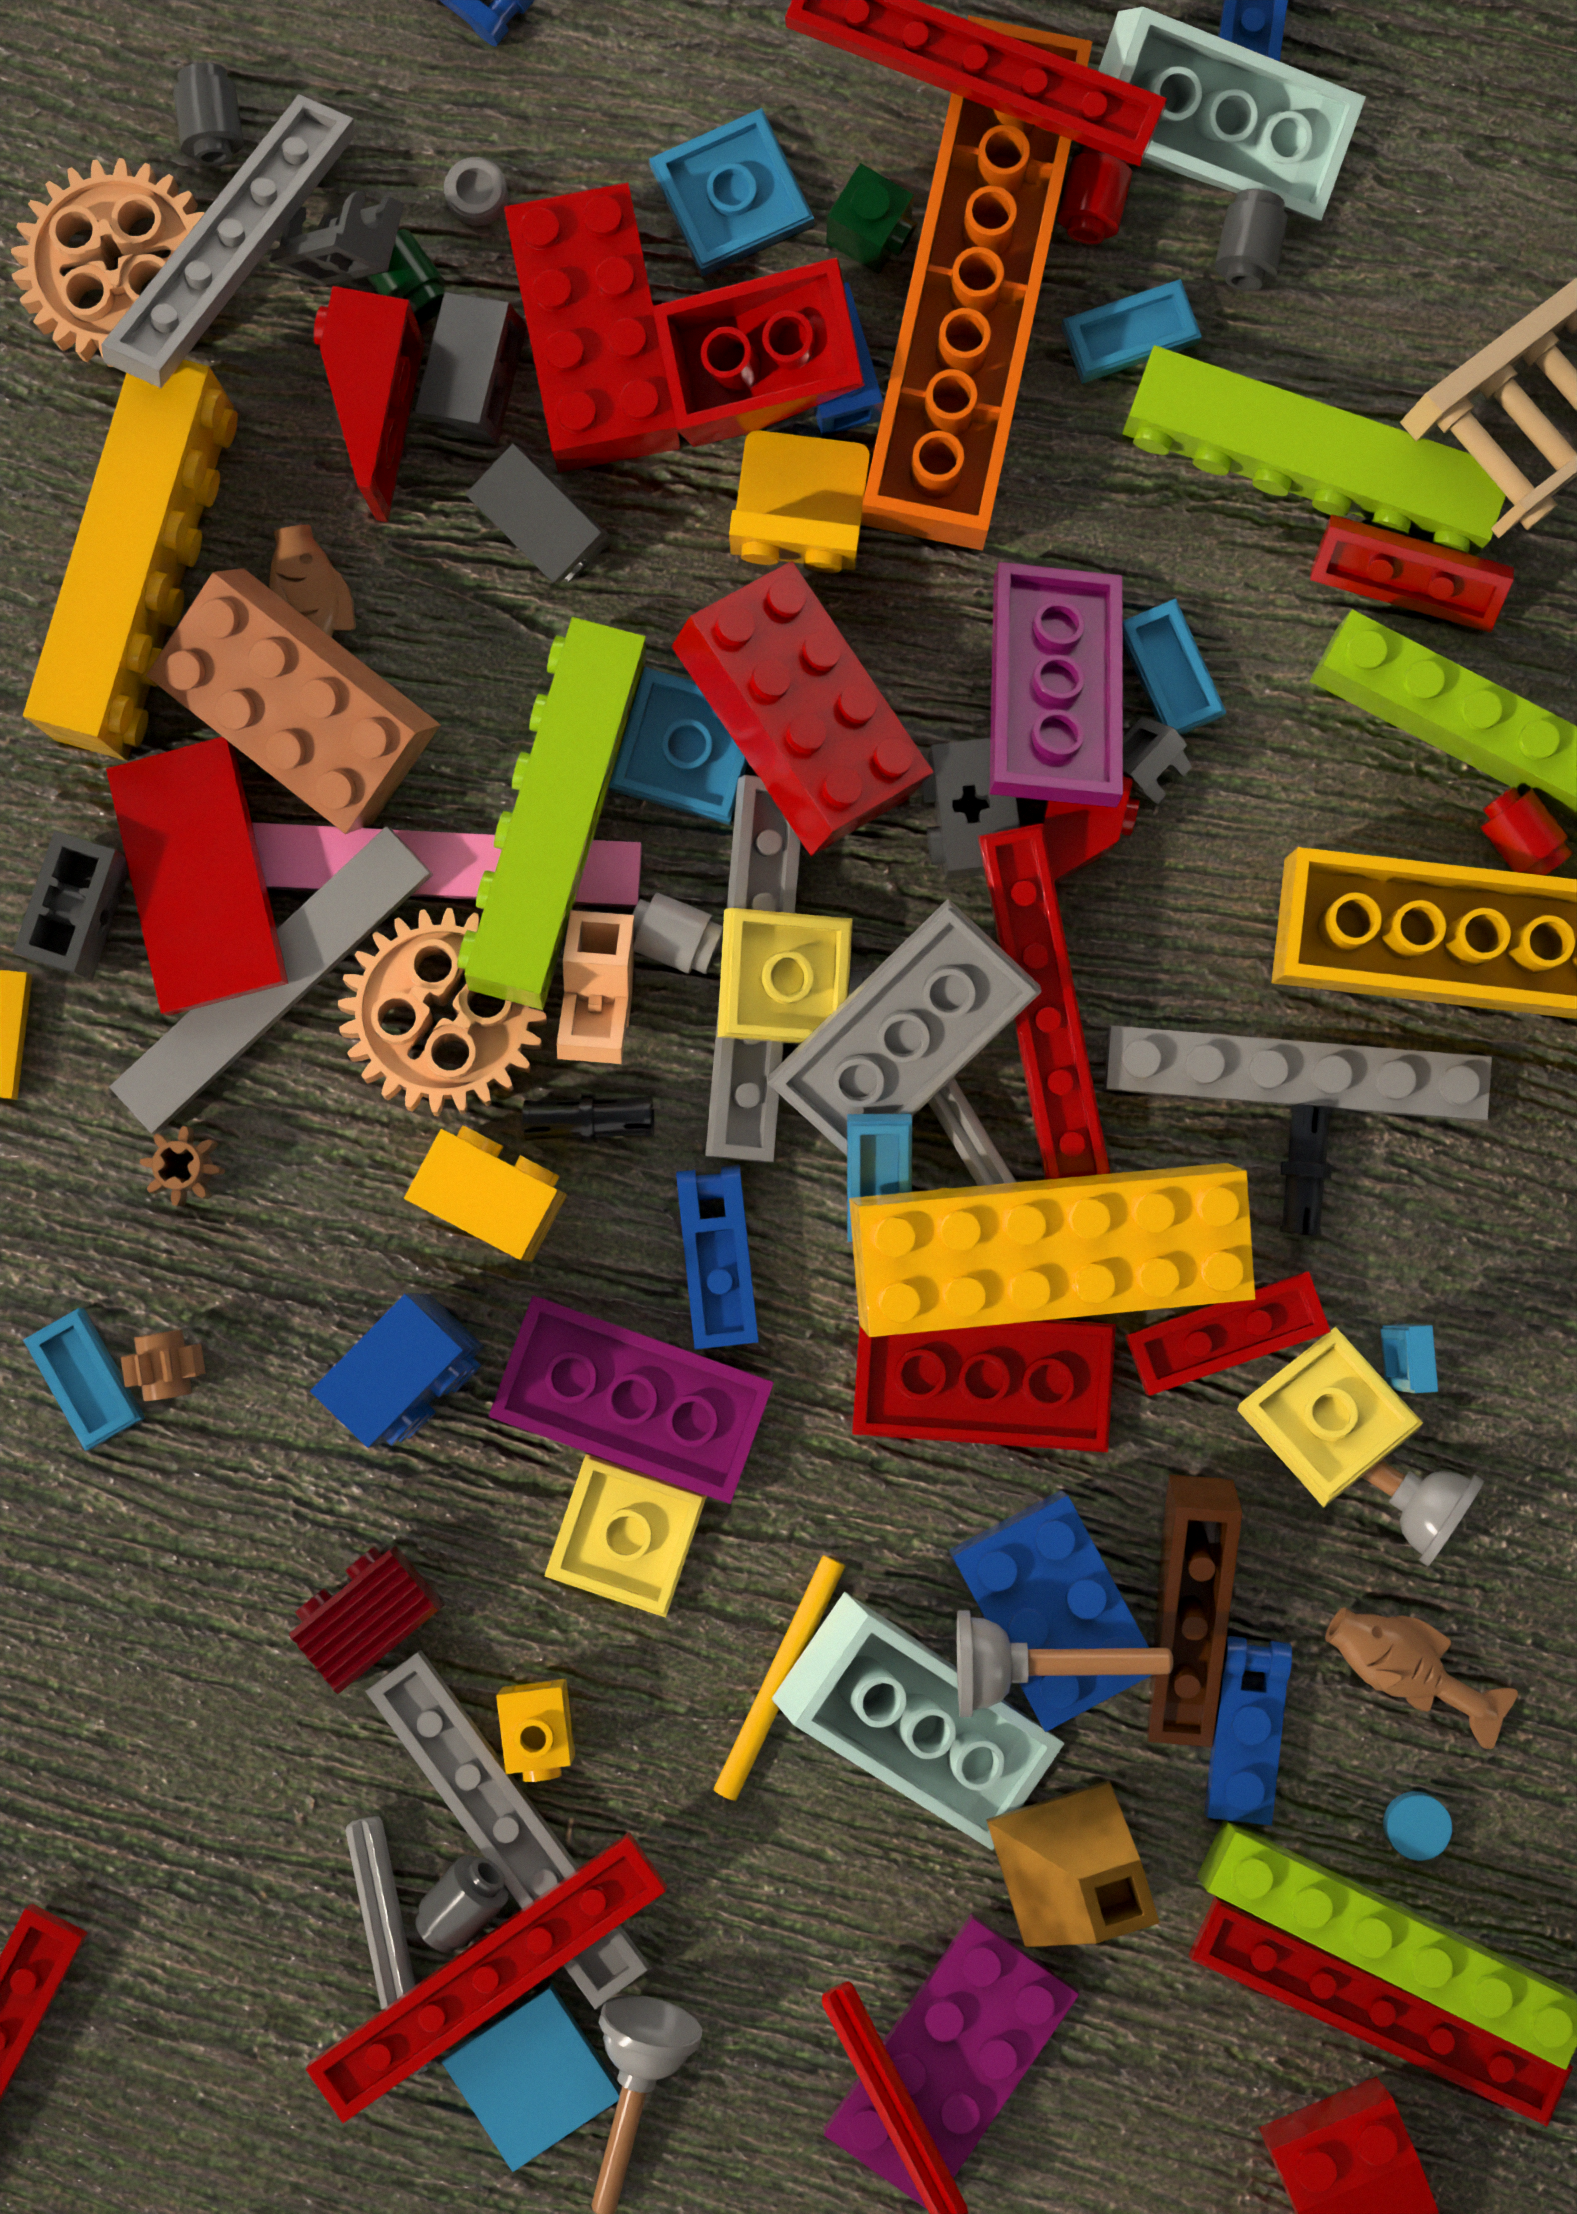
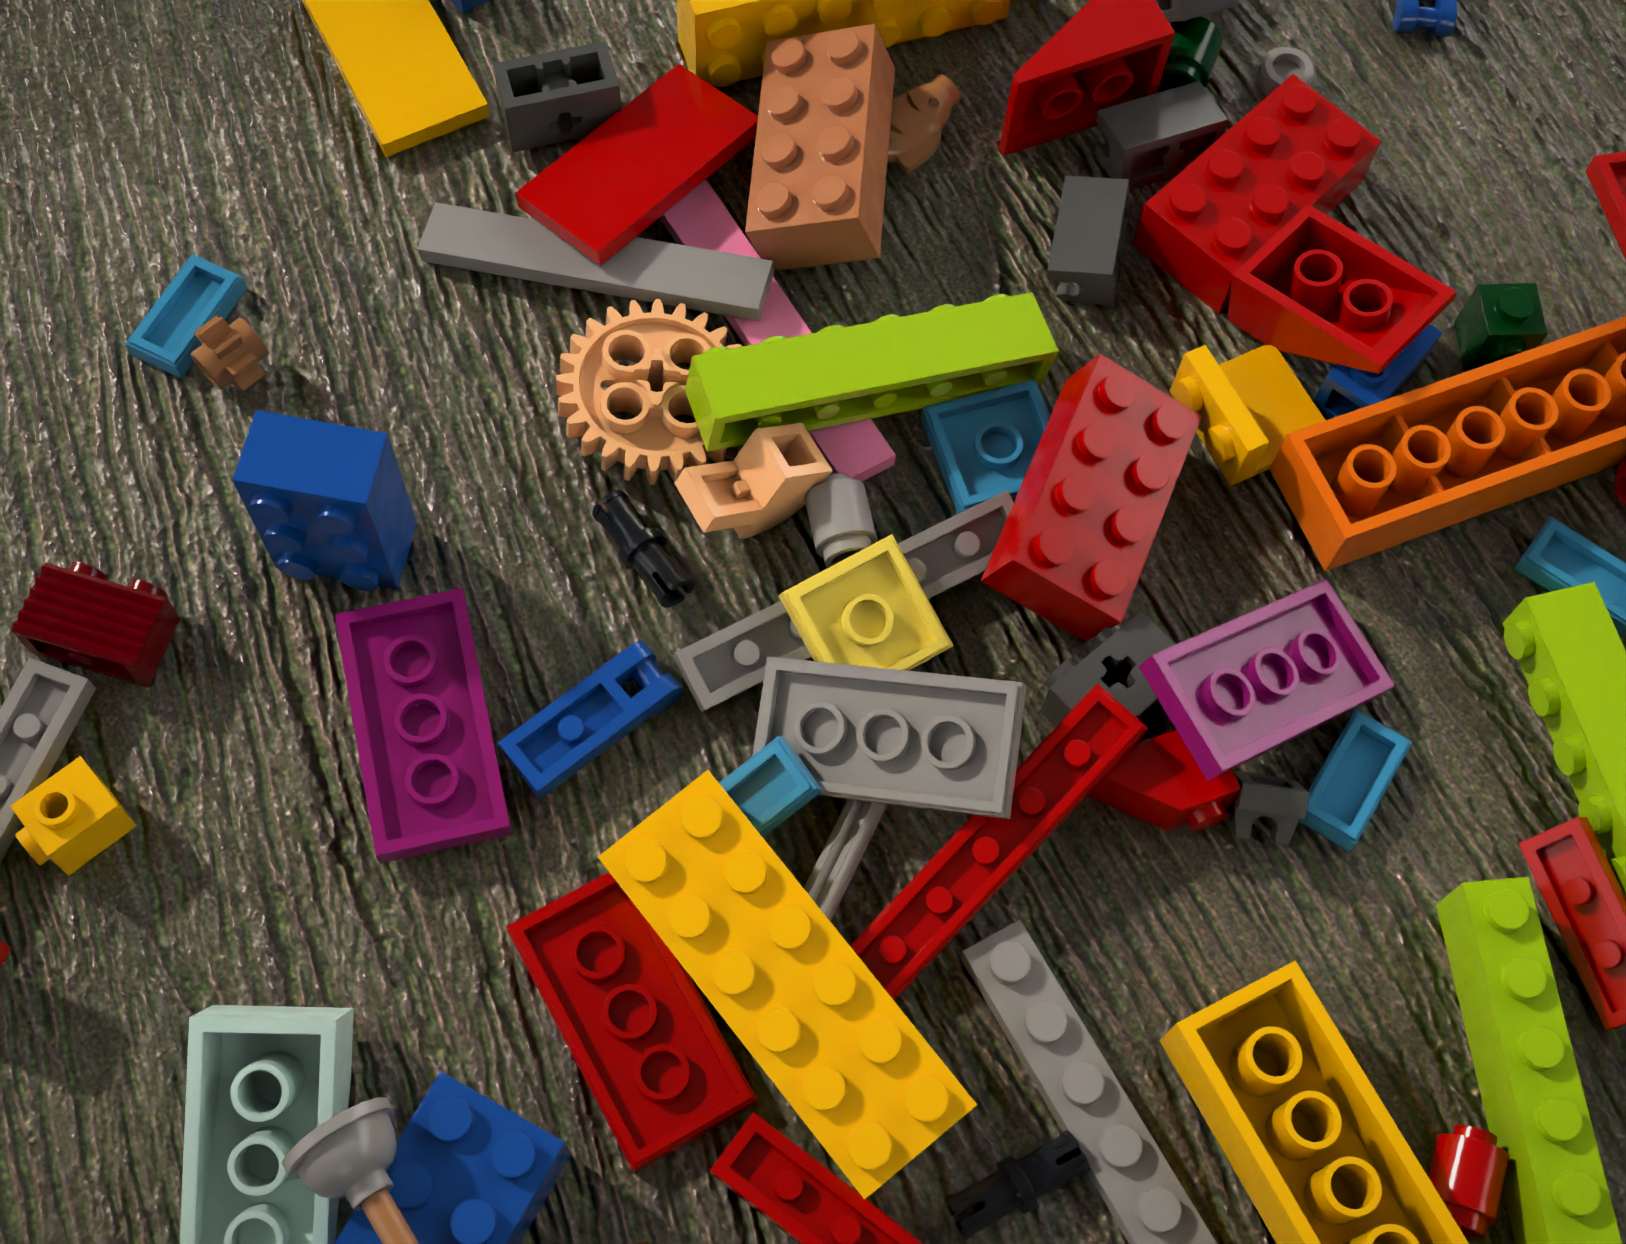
camera: 50 degrees right, 20 degrees down
medium nougat gear [140,1126,225,1207] -> none
yellow brick [404,1125,568,1262] -> none
light yellow tile [544,1453,707,1618] -> none
dark azure tile [649,108,814,277] -> none
yellow bar [713,1555,846,1801] -> none

